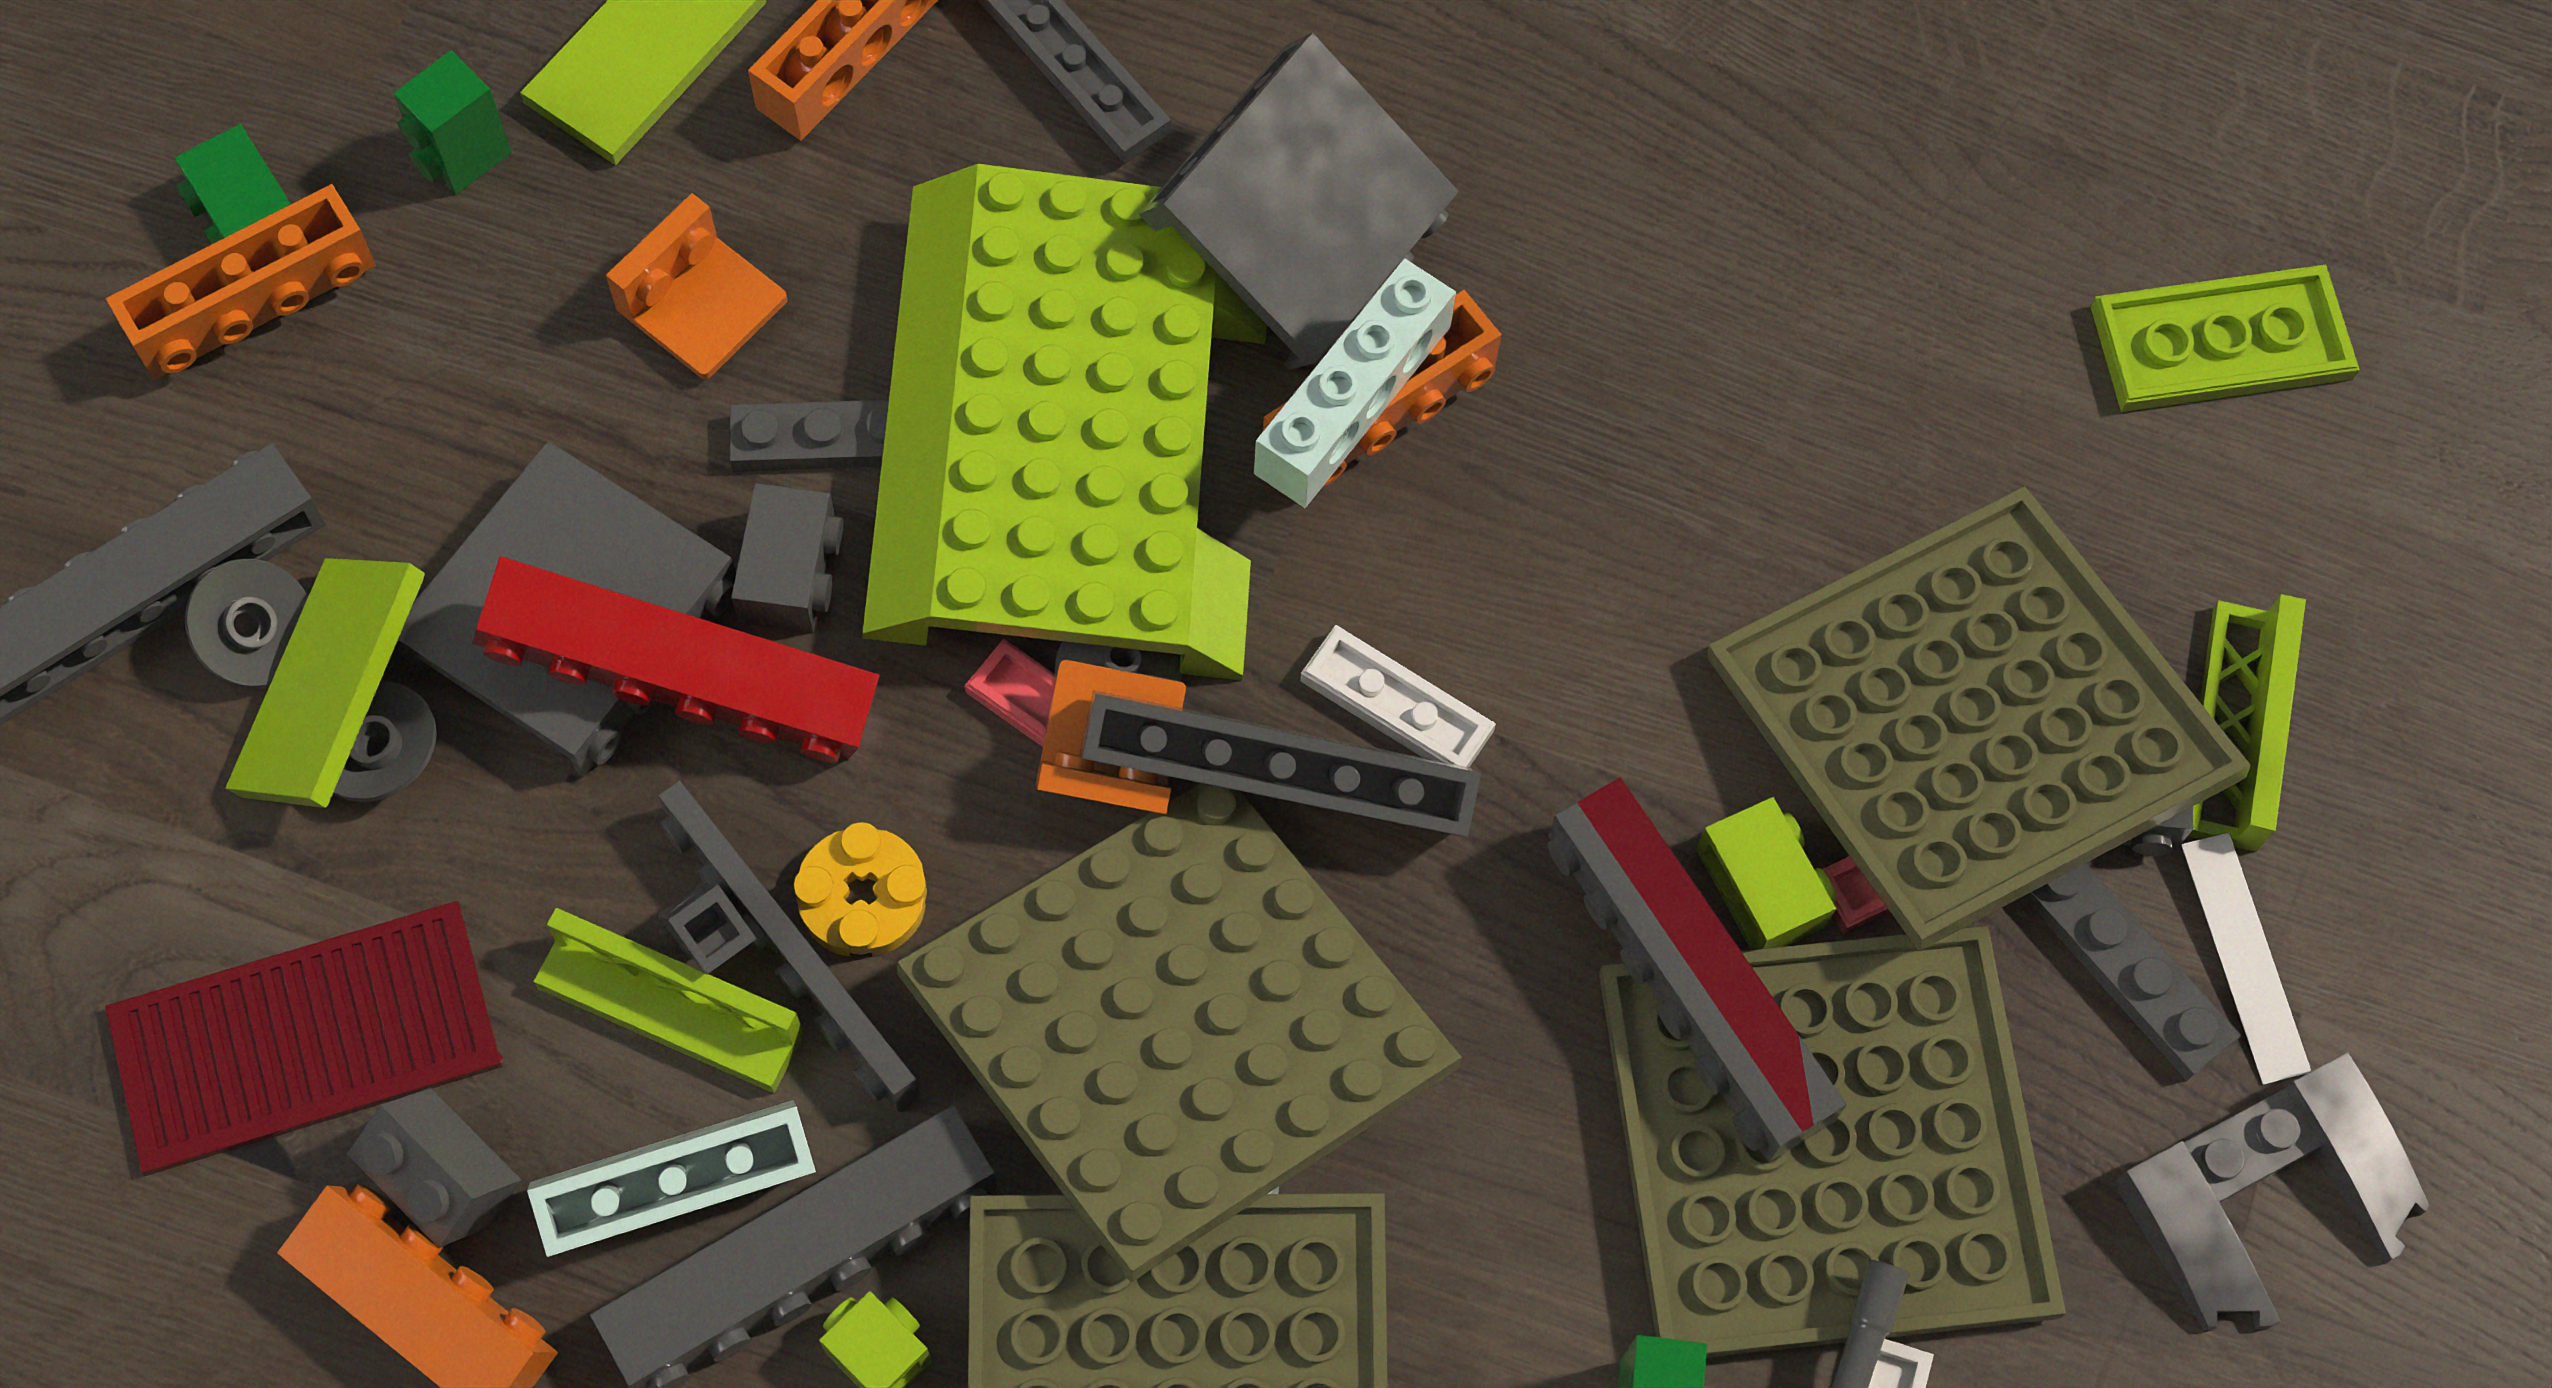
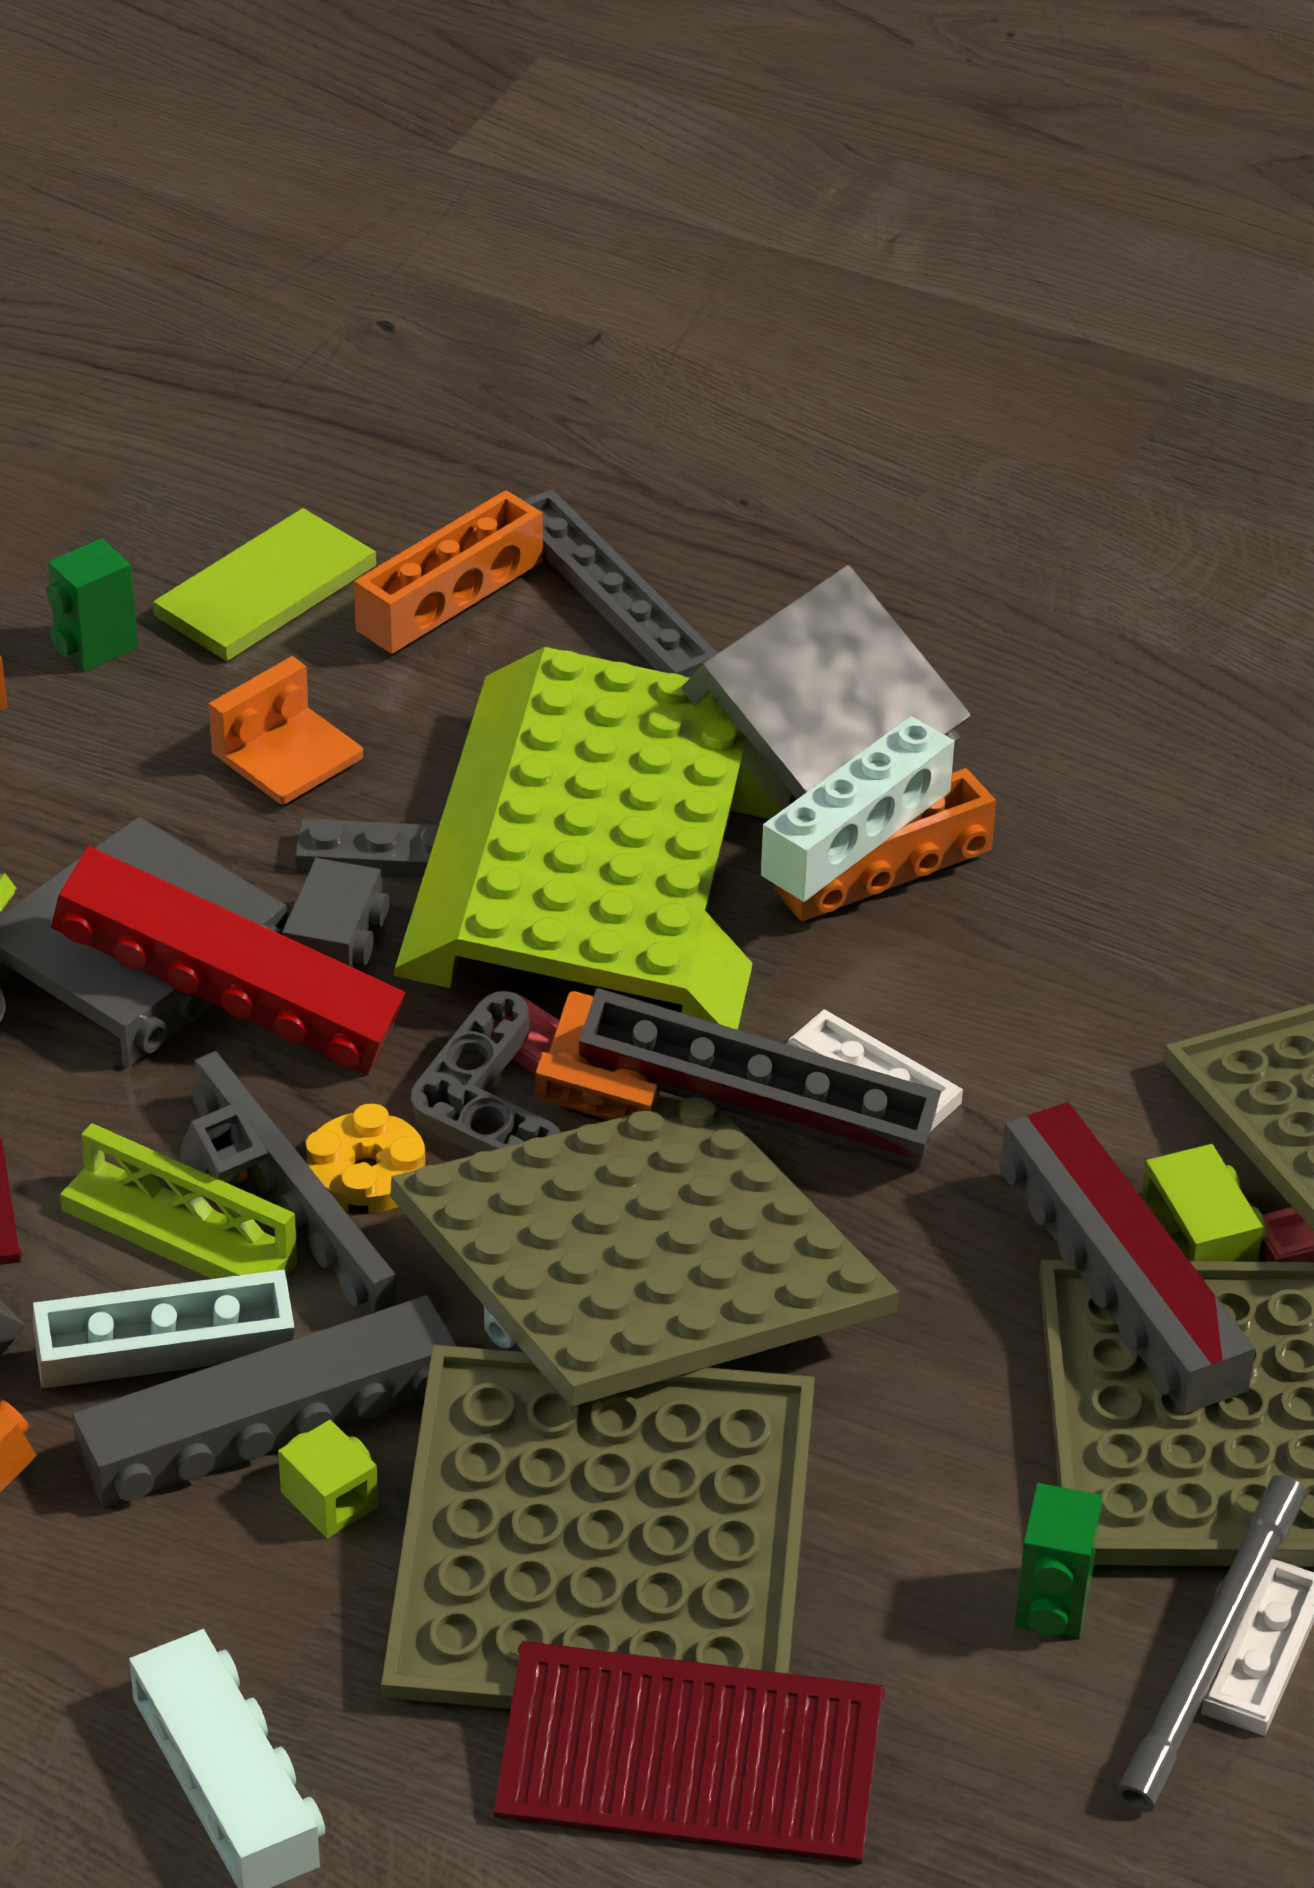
camera: 10 degrees right, 25 degrees down
none -> dark grey beam [411,991,561,1154]

